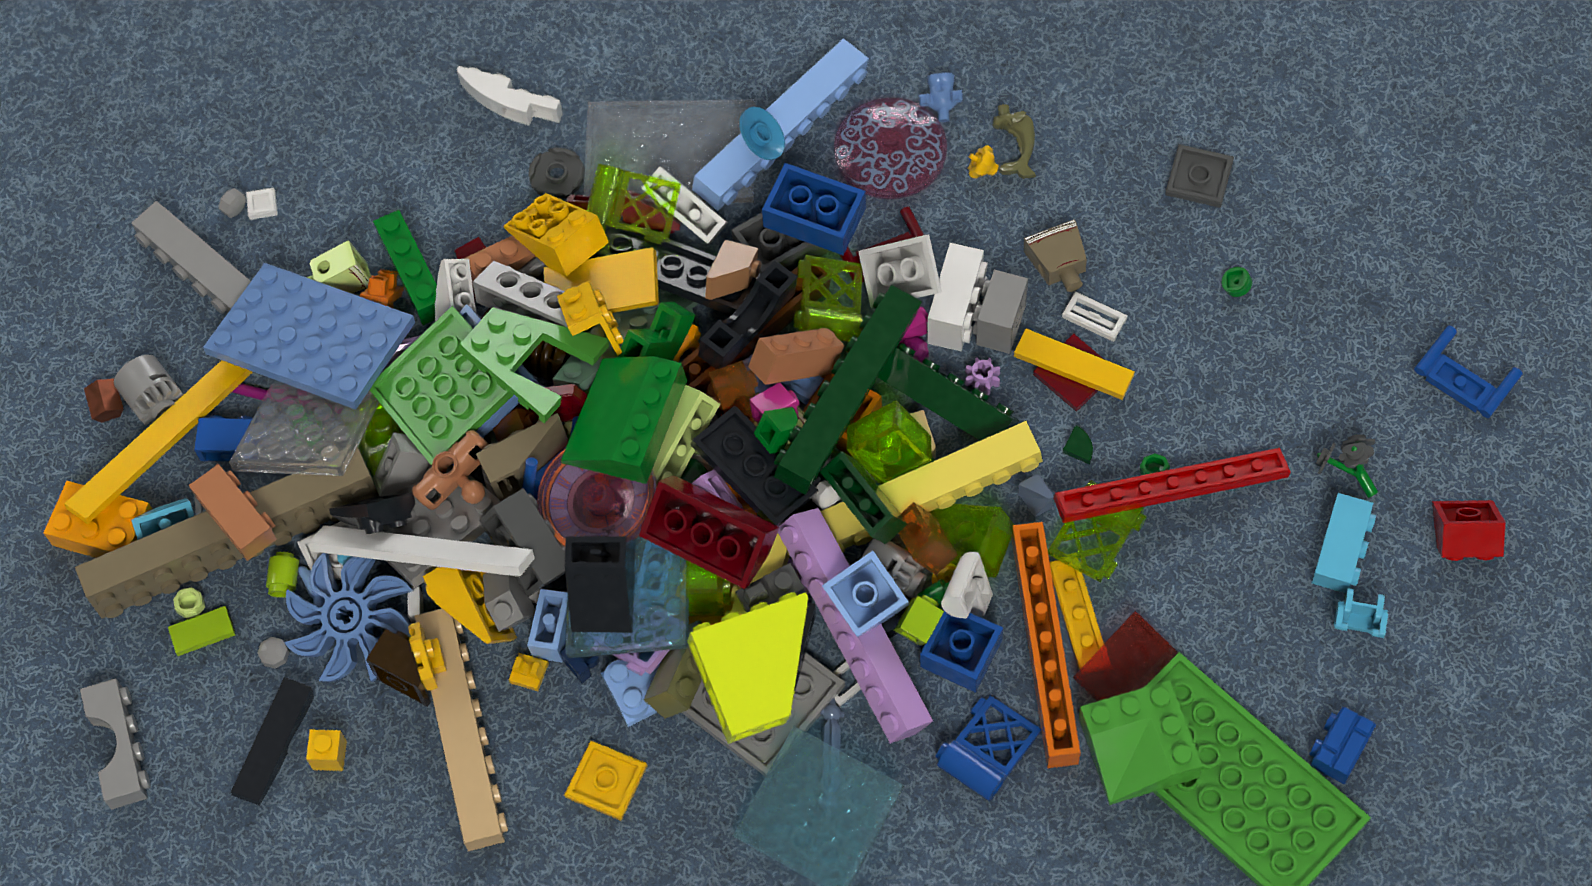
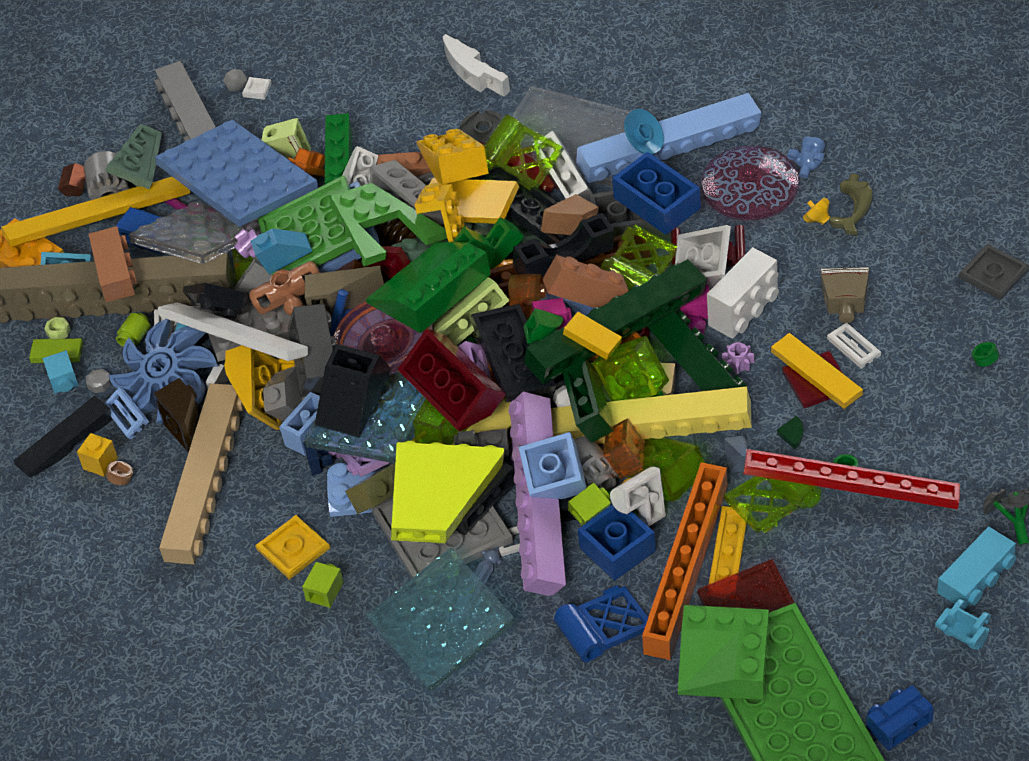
camera: 25 degrees right, 15 degrees down
yellow plate [408,622,447,691] -> none
yellow tile [509,653,549,691] -> none
light grey brick [973,269,1028,354] -> none
none -> medium azure brick [43,350,79,393]
none -> light blue tile [104,387,149,439]
none -> sand green wing [105,123,162,189]
none -> medium nougat tile [106,461,133,485]
none -> lavender gear [234,229,259,259]
none -> dark azure slope [250,229,312,275]
none -> lime brick [302,562,344,608]
none -> yellow tile [563,312,622,360]

